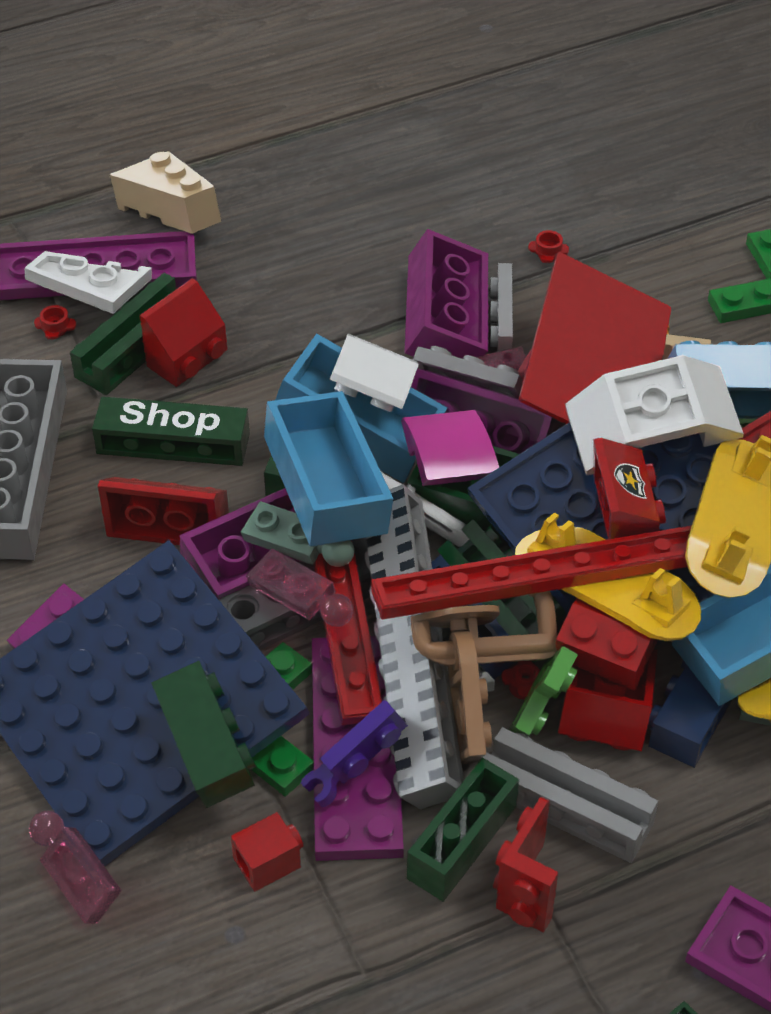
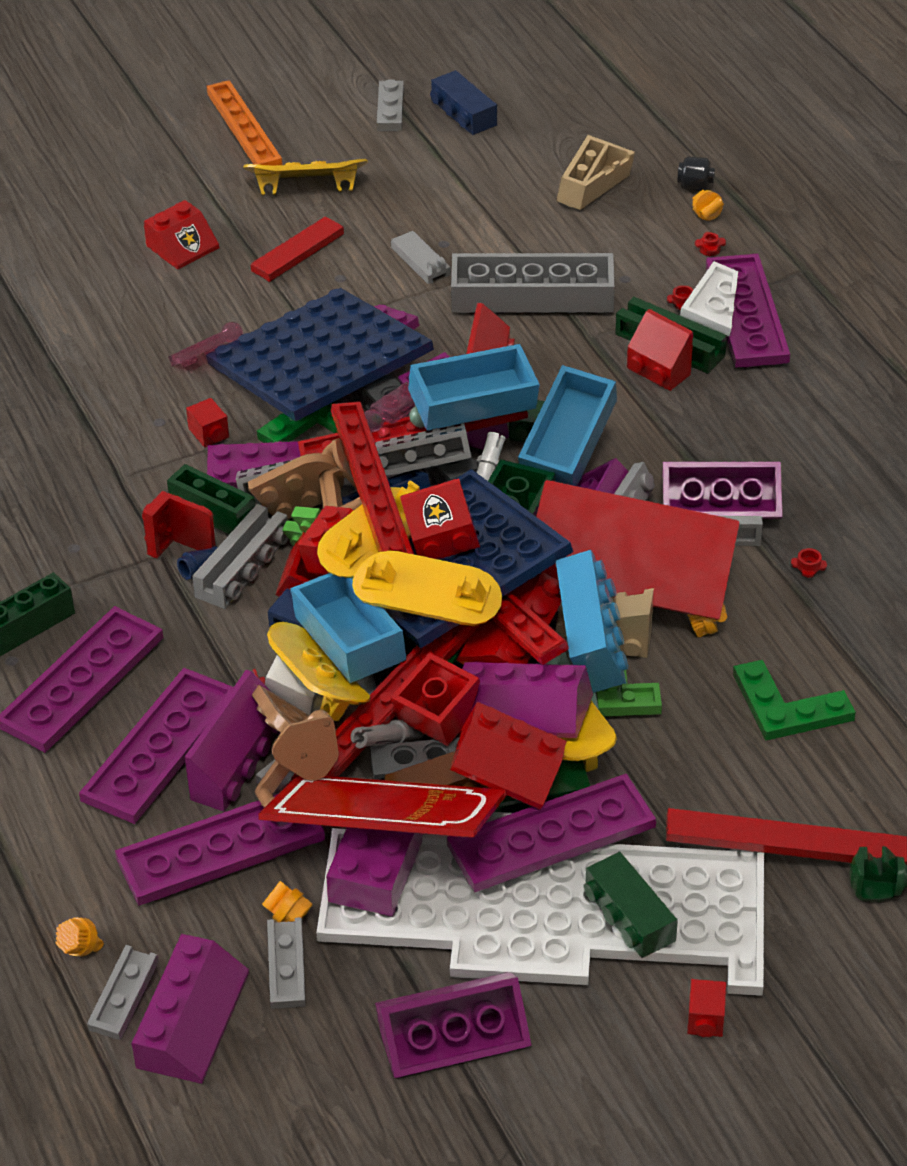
camera: 90 degrees right, 5 degrees down
dark green brick [92,396,250,466] -> none
tan wedge [110,151,221,234] -> none
dark green brick [151,661,256,808] -> none
dark purple plate [301,699,408,808] -> none
white slope [330,334,419,412] -> none
dark pink slope [401,410,499,486] -> none
white slope [565,355,744,476] -> none
none -> dark blue cone [177,546,218,580]

